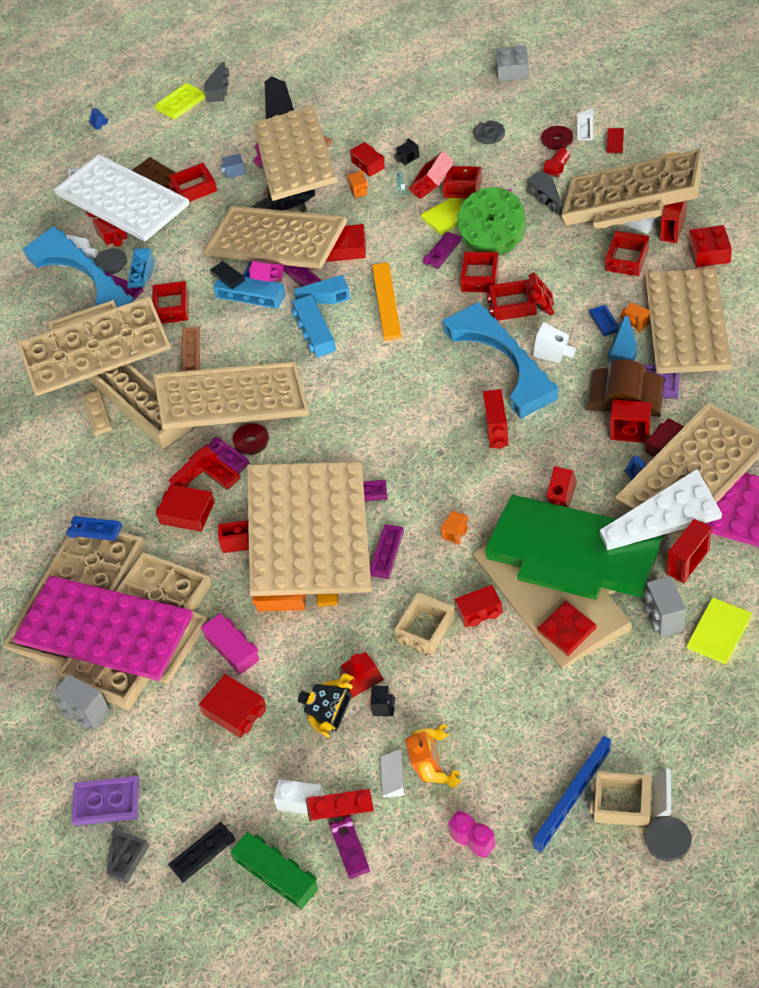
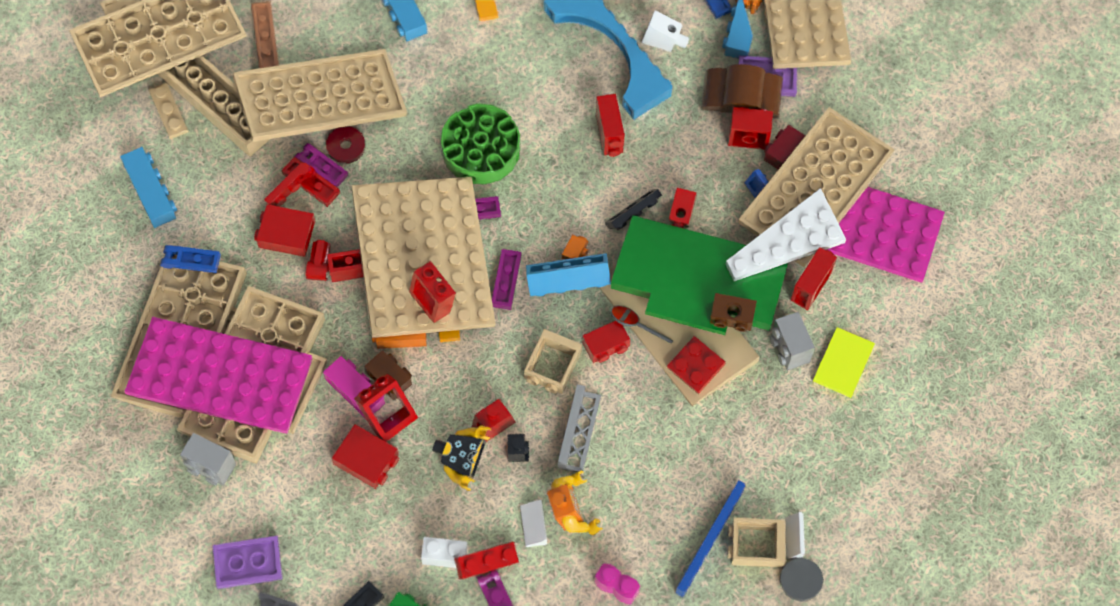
camera: 15 degrees left, 15 degrees up
none -> dark azure brick [120,147,177,228]
none -> red piece [306,240,331,281]
none -> red window [353,374,419,442]
none -> reddish brown brick [364,350,412,401]
none -> red window [409,261,456,323]
none -> bright green brick [441,104,520,185]
none -> dark azure brick [526,253,611,297]
none -> light grey fence [558,384,601,474]
none -> black plate [605,189,662,230]
none -> piece [610,305,673,343]
none -> reddish brown brick [710,293,757,332]

